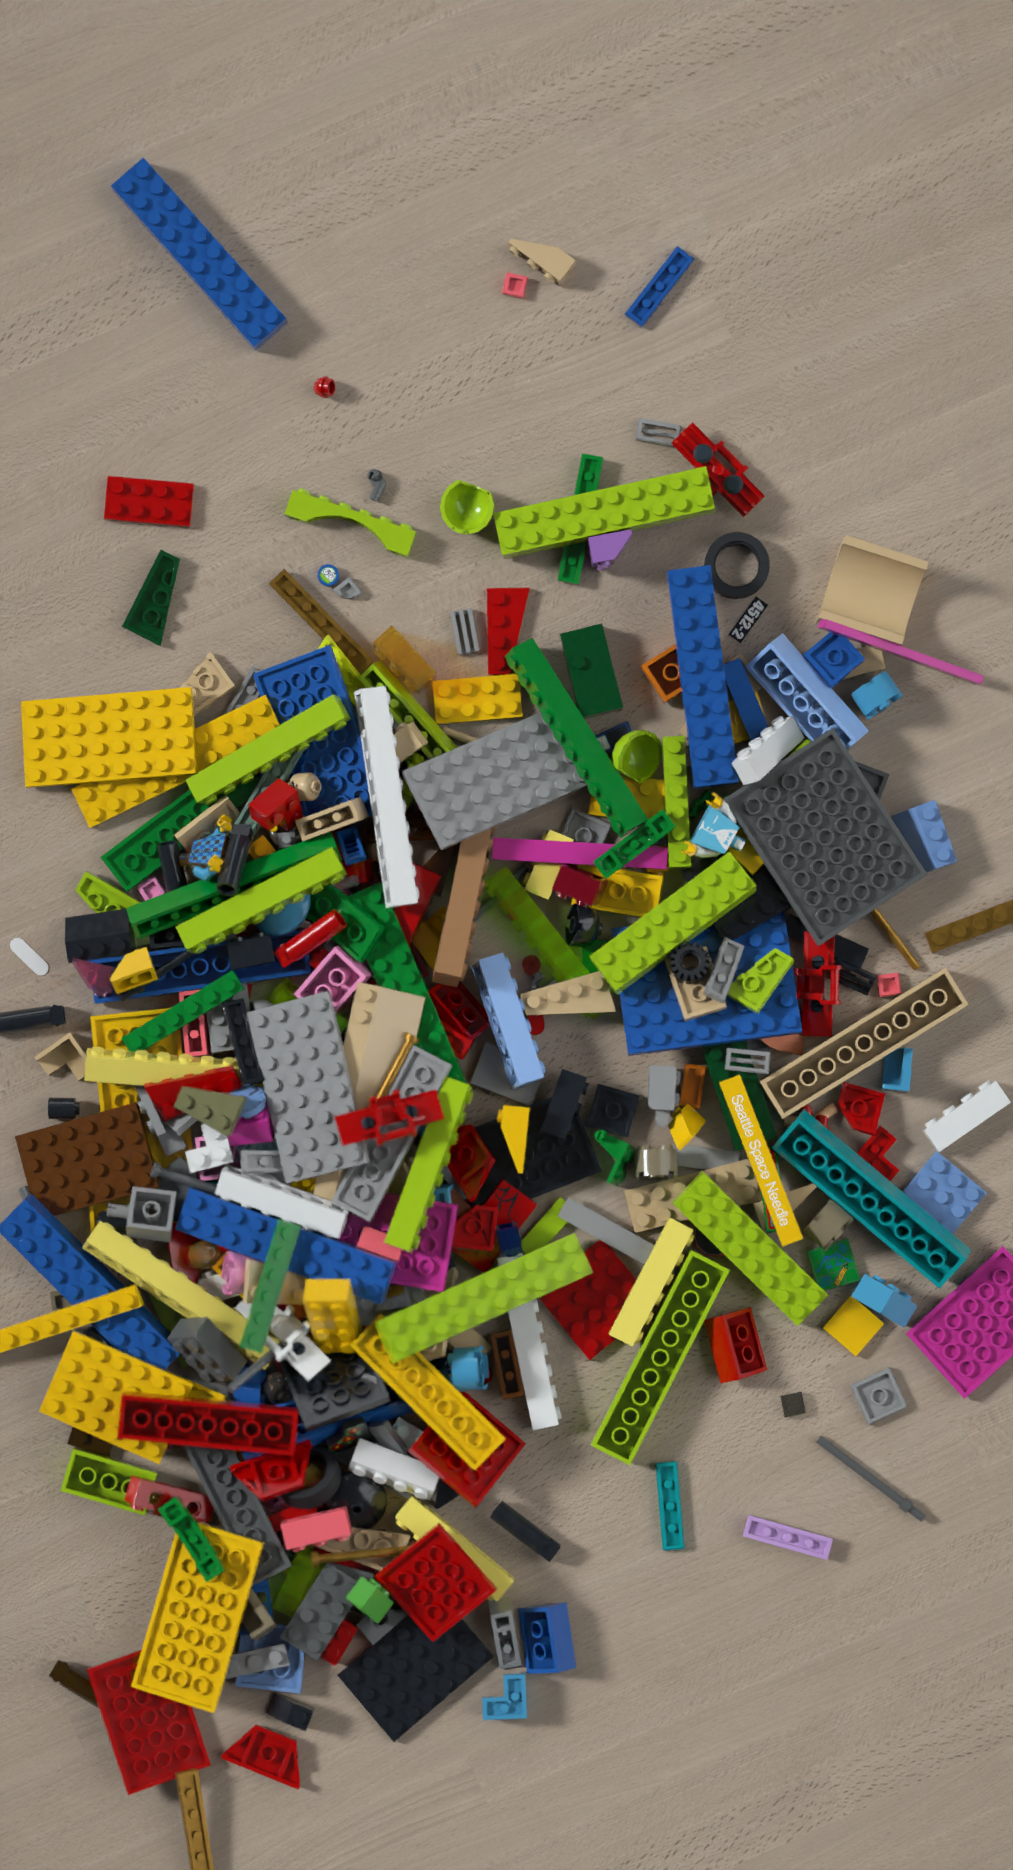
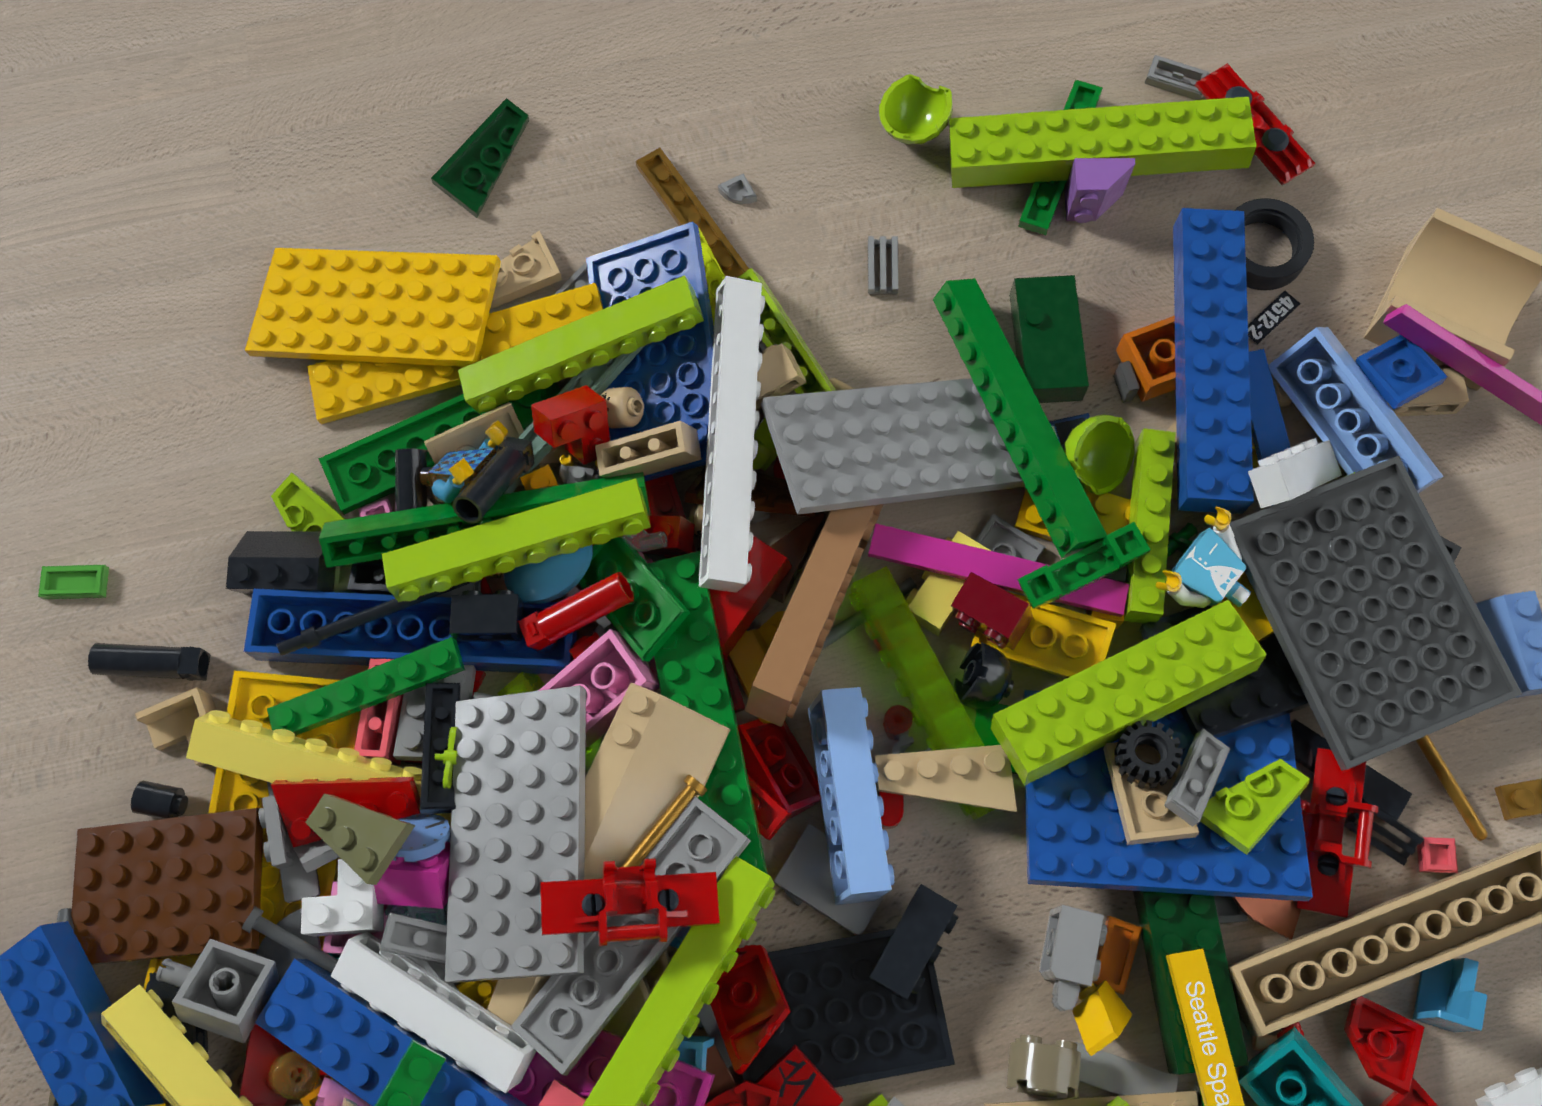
camera: 15 degrees right, 15 degrees down
white sticker [10,938,48,976] -> none
clear pink slope [72,958,117,997] -> none
red plate [104,476,194,527] -> none
yellow slope [110,947,158,994] -> none
lime arch [284,488,416,559] -> none
tile [317,564,339,587] -> none
blue slope [336,826,367,866] -> none
dark grey arm [367,469,386,502] -> none
clear yellow brick [373,625,437,694] -> none
yellow plate [432,674,523,725] -> none
red wing [487,588,530,675] -> none
yellow slope [497,1105,529,1174] -> none
black plate [586,1084,640,1137] -> none
green plate [595,1130,635,1187] -> none
light grey tile [725,1048,771,1074] -> none
light nougat arm [815,1103,838,1130] -> none
dark azure brick [851,671,903,720] -> none
none -> lime piece [435,727,458,789]
none -> dark grey tile [1113,361,1140,403]

